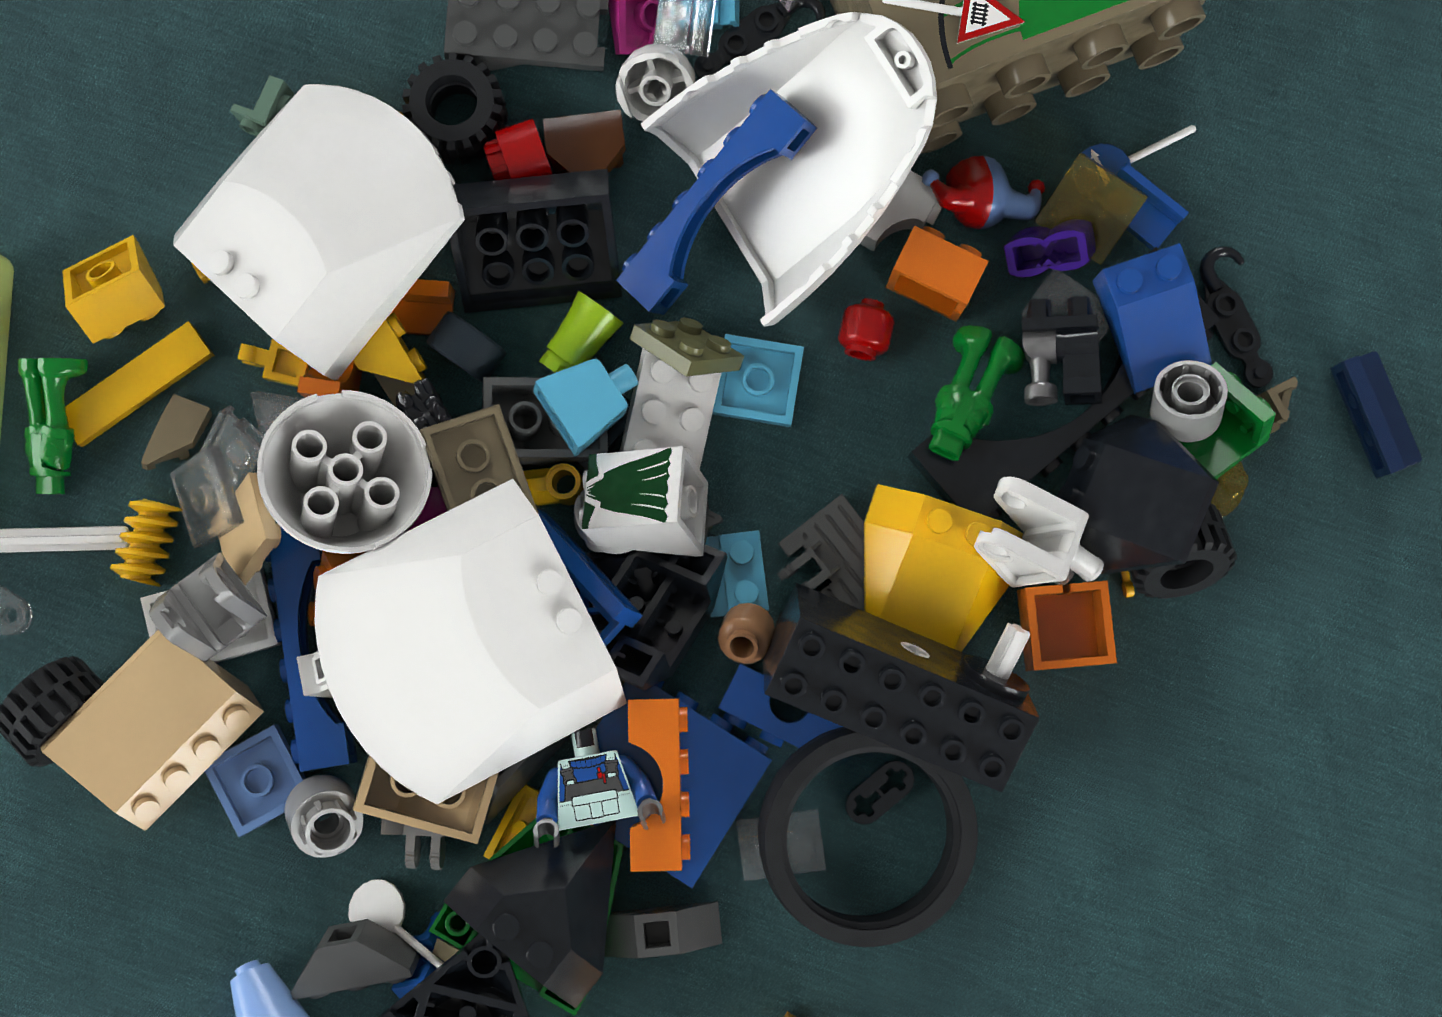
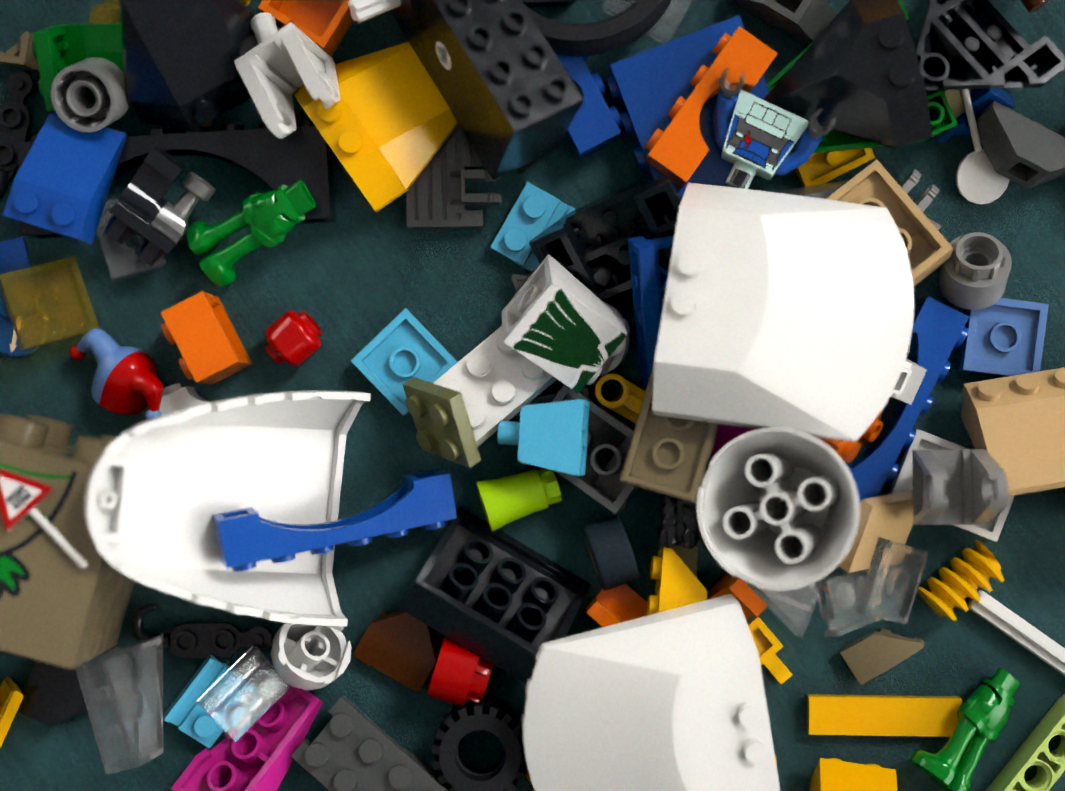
camera: 140 degrees left, 5 degrees up
medium nougat head [718,603,775,664] -> none
dark purple brick [1004,219,1096,277] -> none

